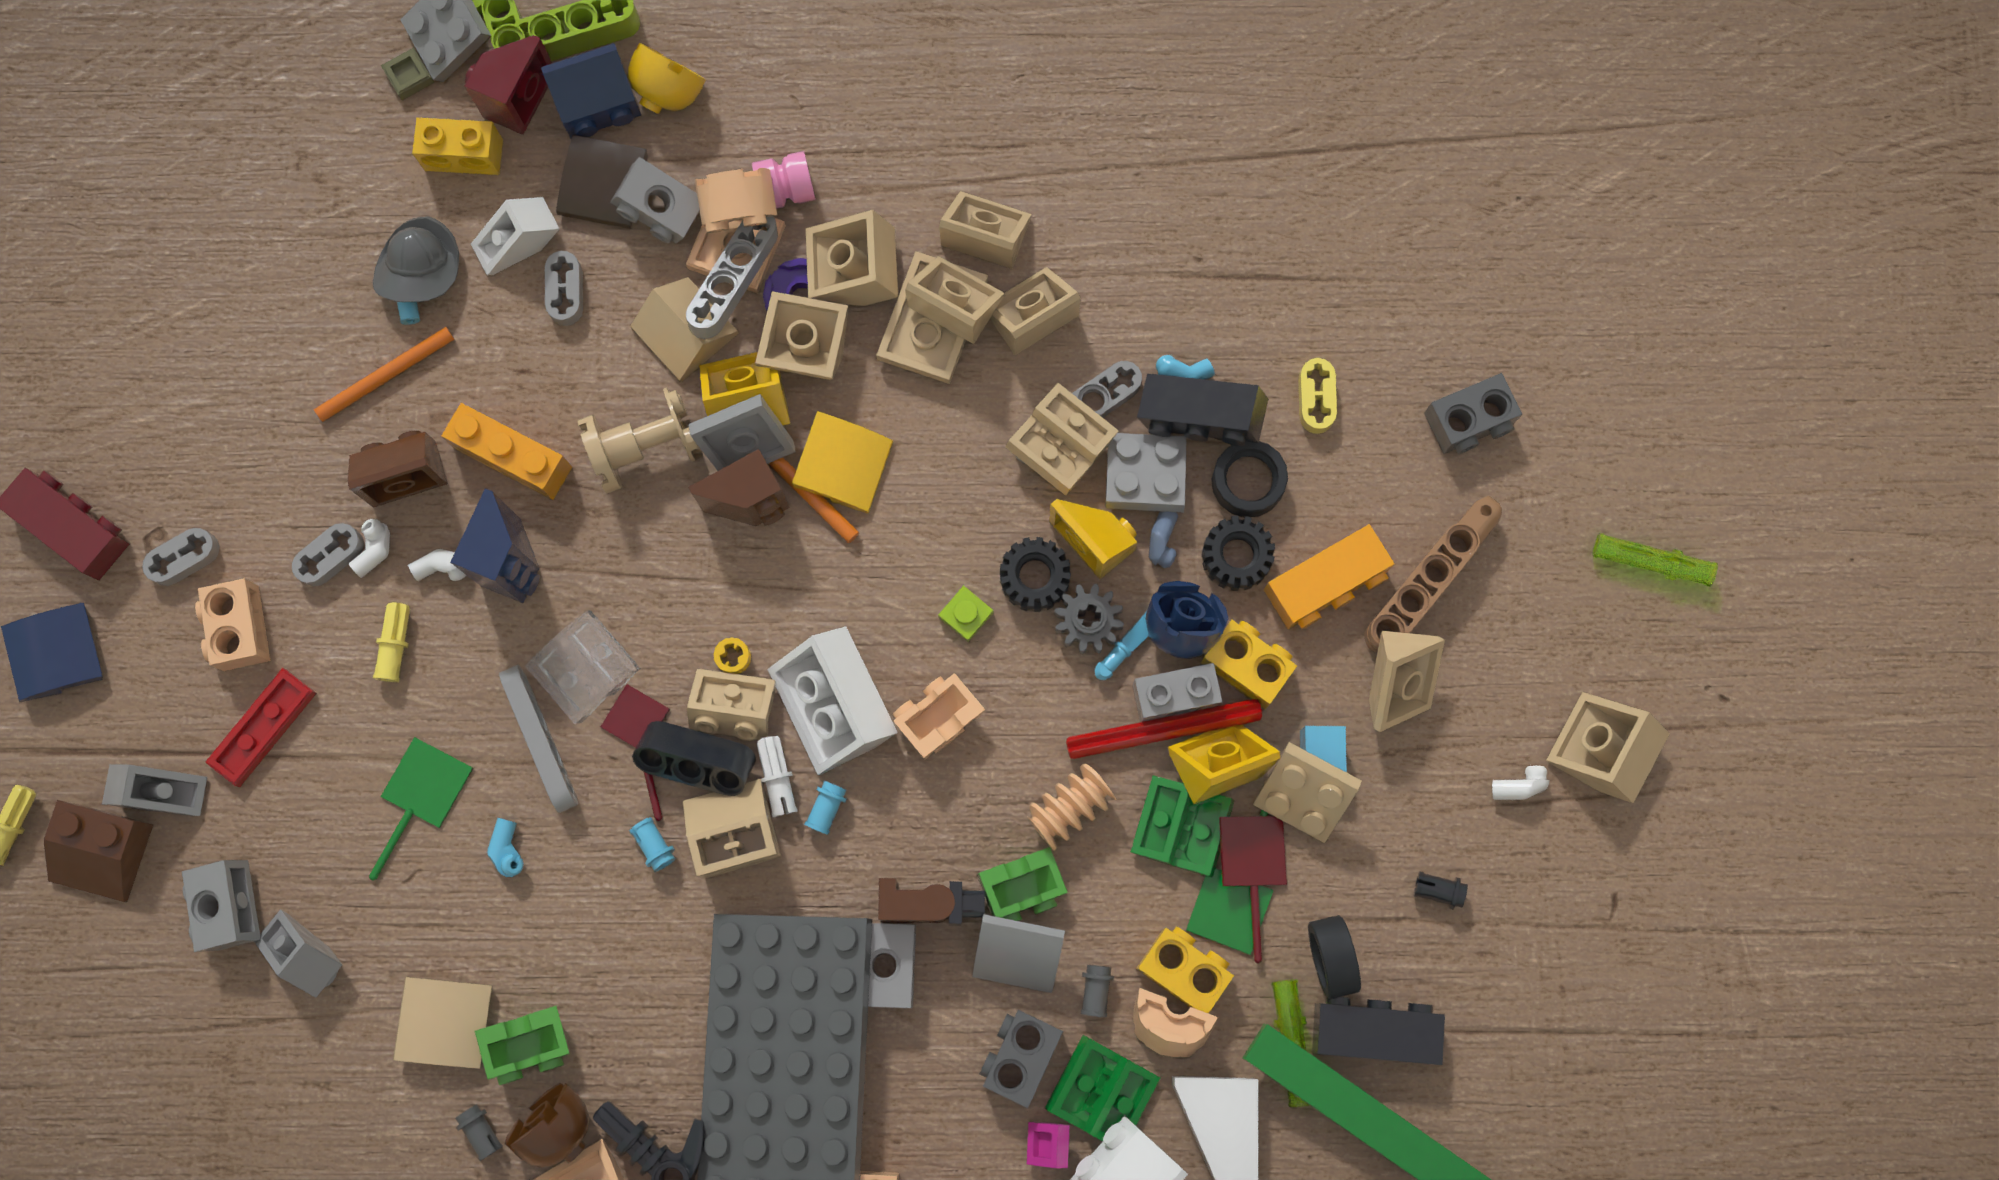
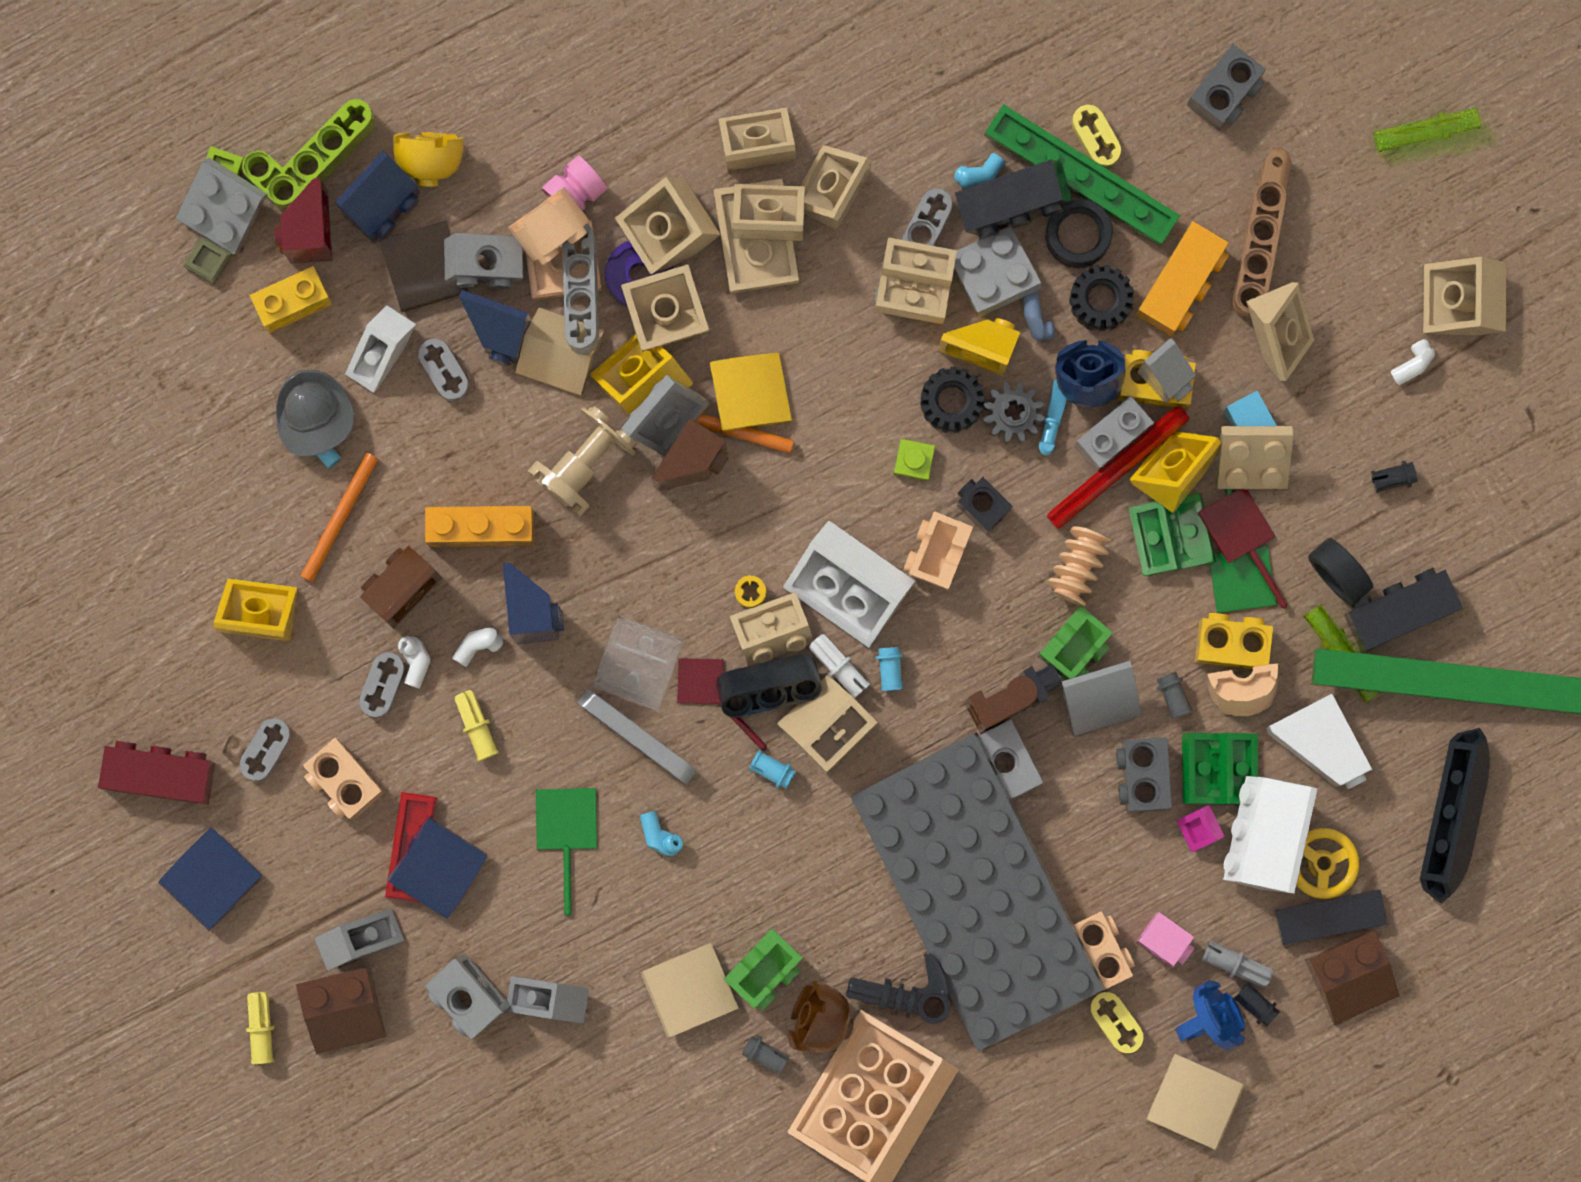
camera: 30 degrees left, 5 degrees up
none -> yellow slope [213,578,297,642]
none -> dark blue slope [388,816,487,919]
none -> dark blue slope [459,290,531,366]
none -> black brick [956,477,1013,535]
none -> green plate [984,104,1180,247]
none -> light grey slope [1138,338,1196,404]

